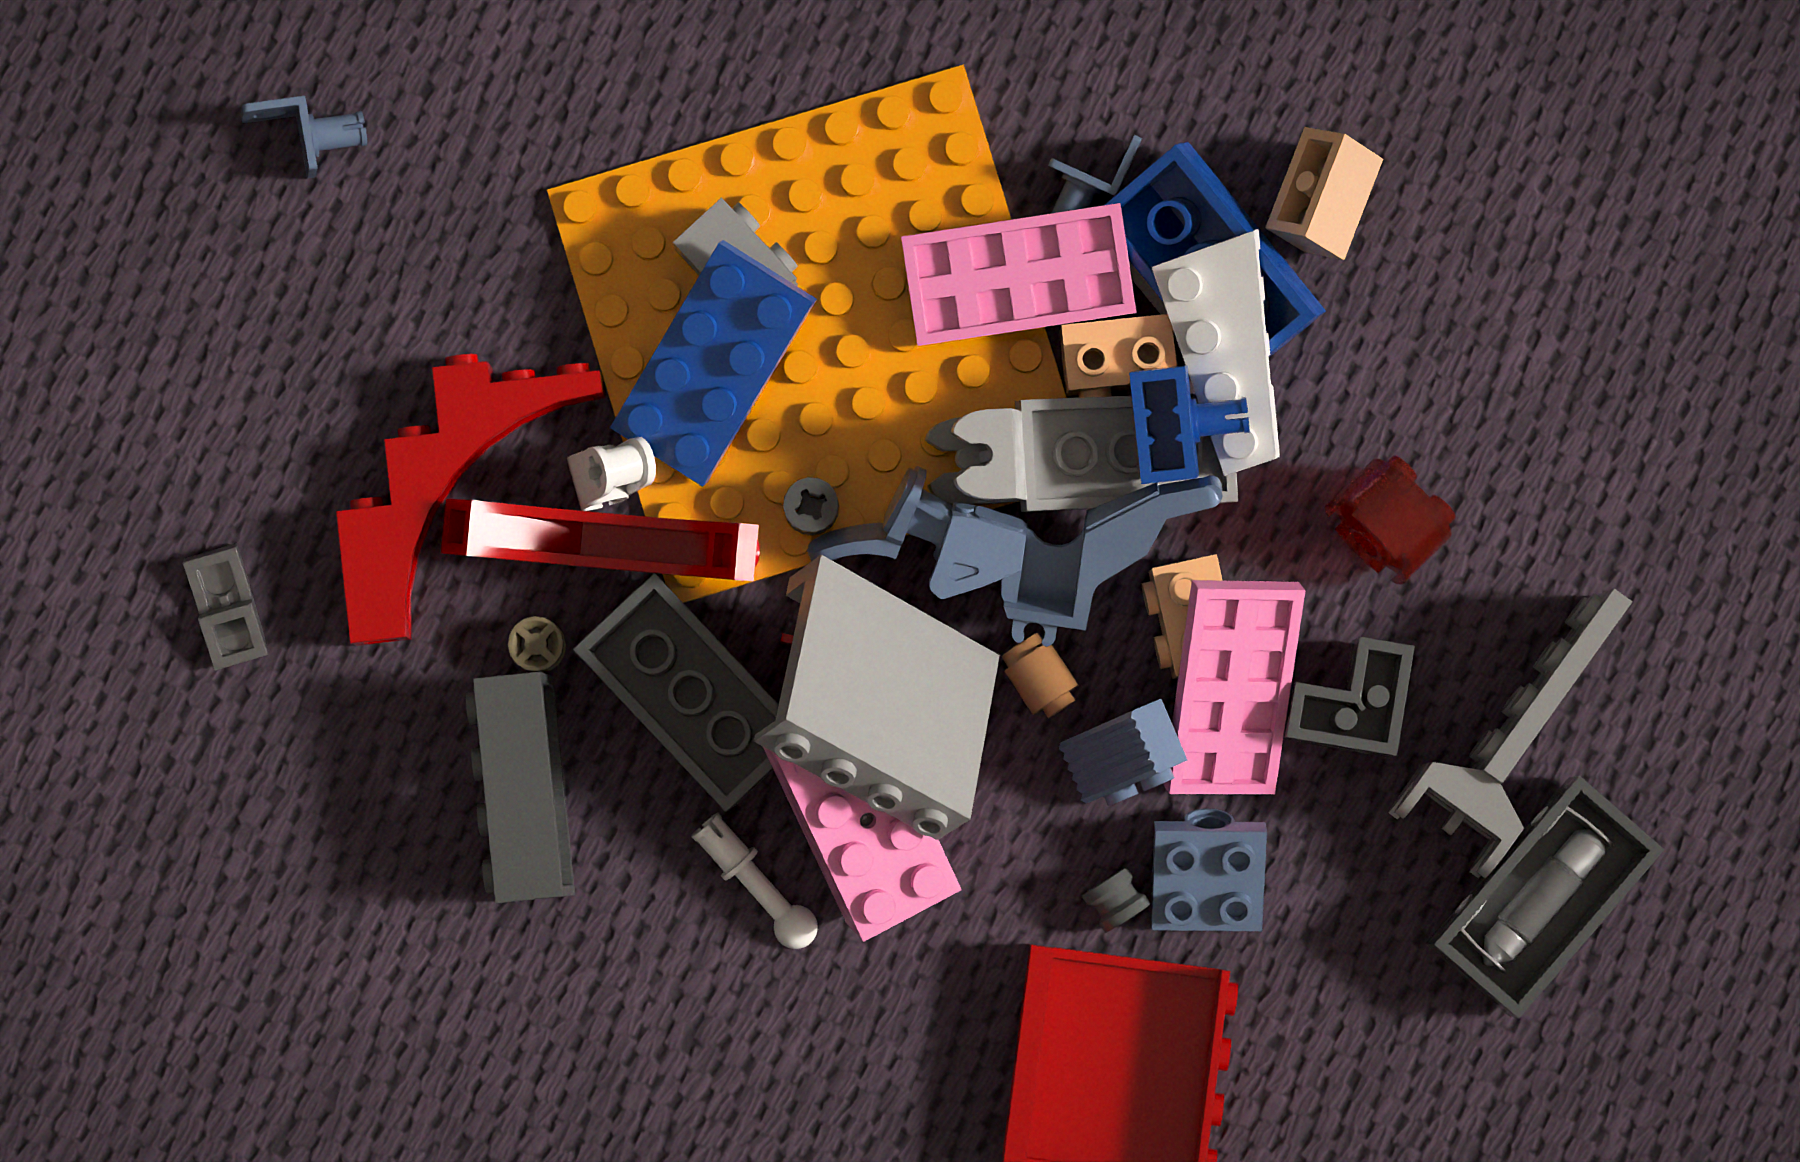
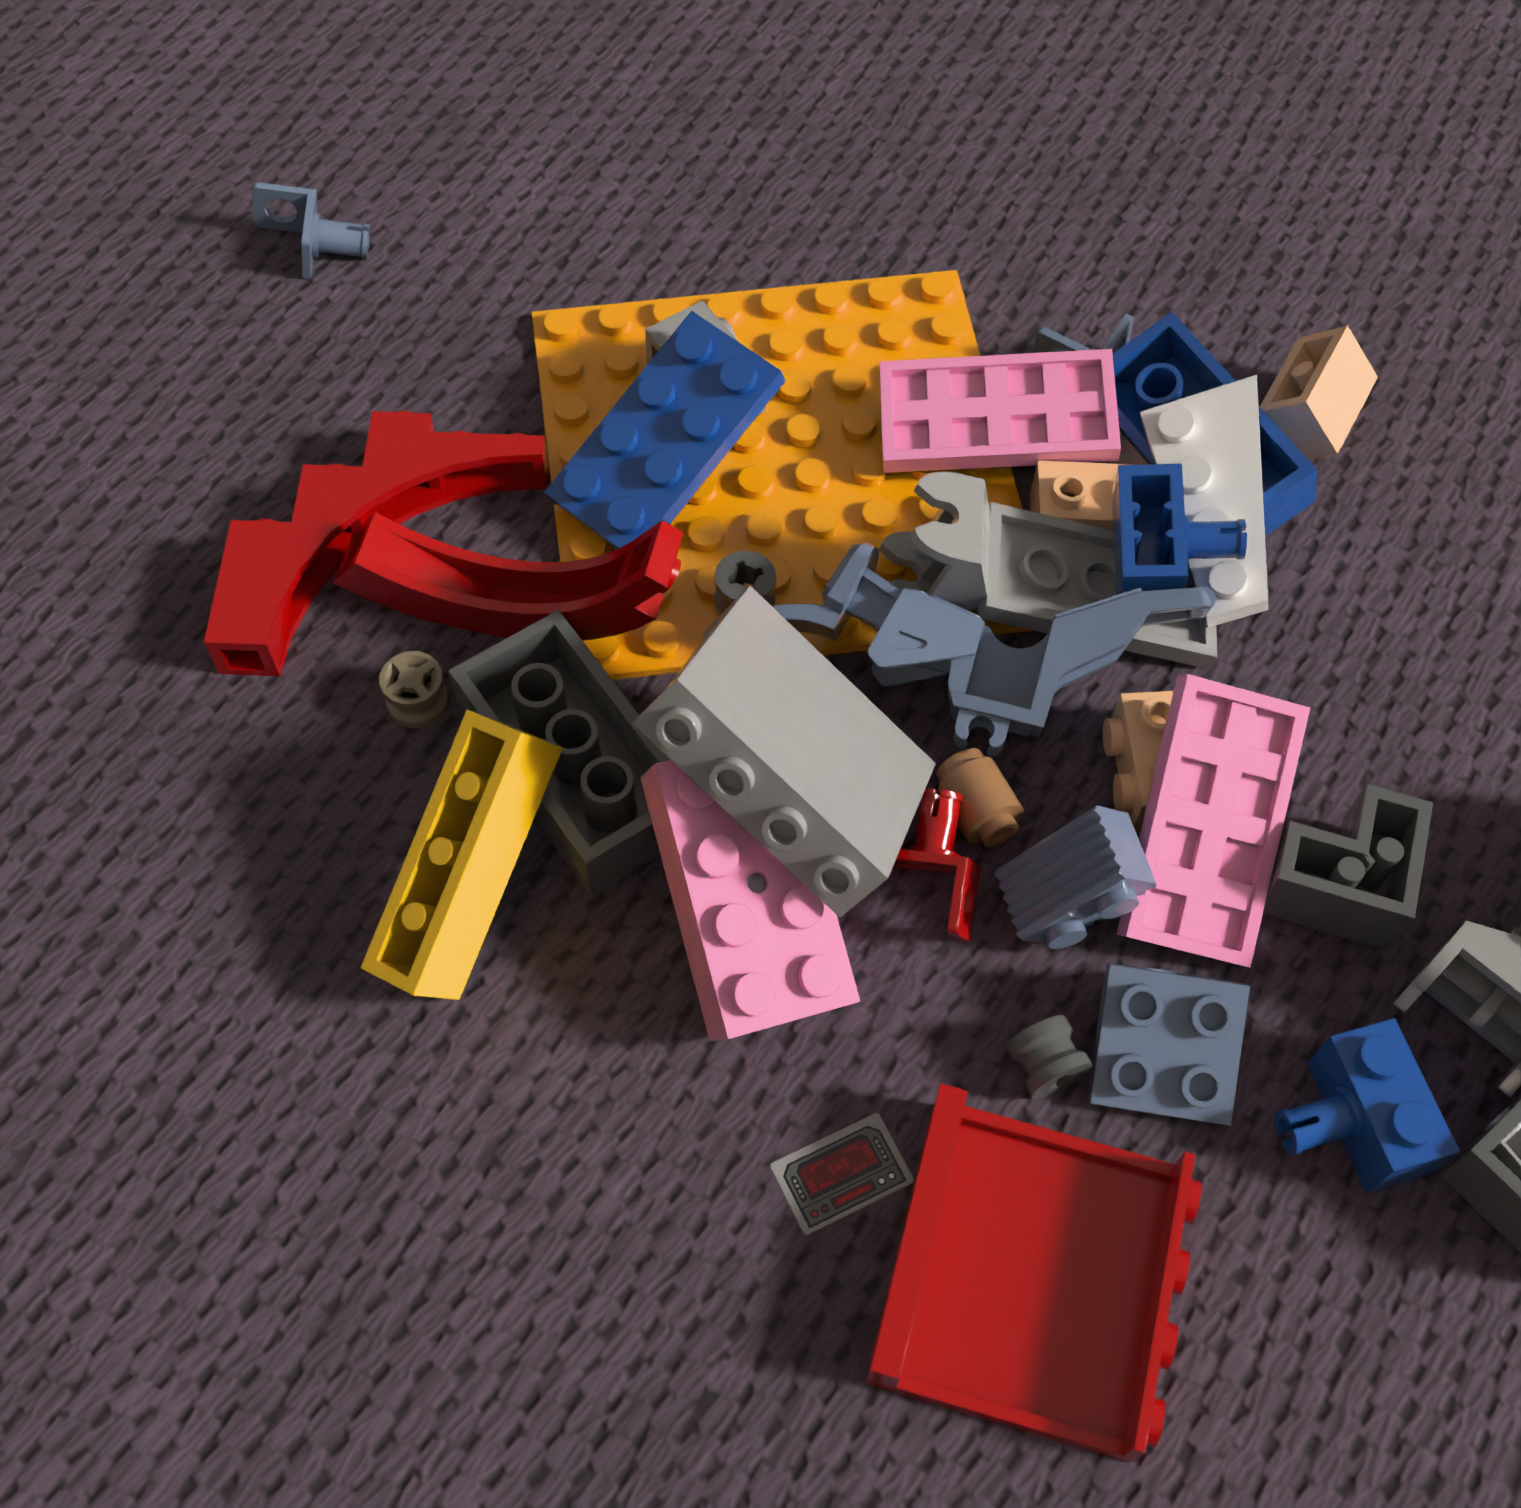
camera: 10 degrees right, 25 degrees down
flat silver slope [183,543,269,670] -> none
dark grey piece [466,672,575,903] -> none
white piece [567,437,656,511] -> none
white pin [691,813,818,949] -> none
clear red brick [1325,455,1456,585] -> none
none -> yellow brick [361,710,563,1000]
none -> sticker [770,1113,914,1235]
none -> red bracket [893,788,981,942]
none -> blue brick [1274,1018,1460,1194]

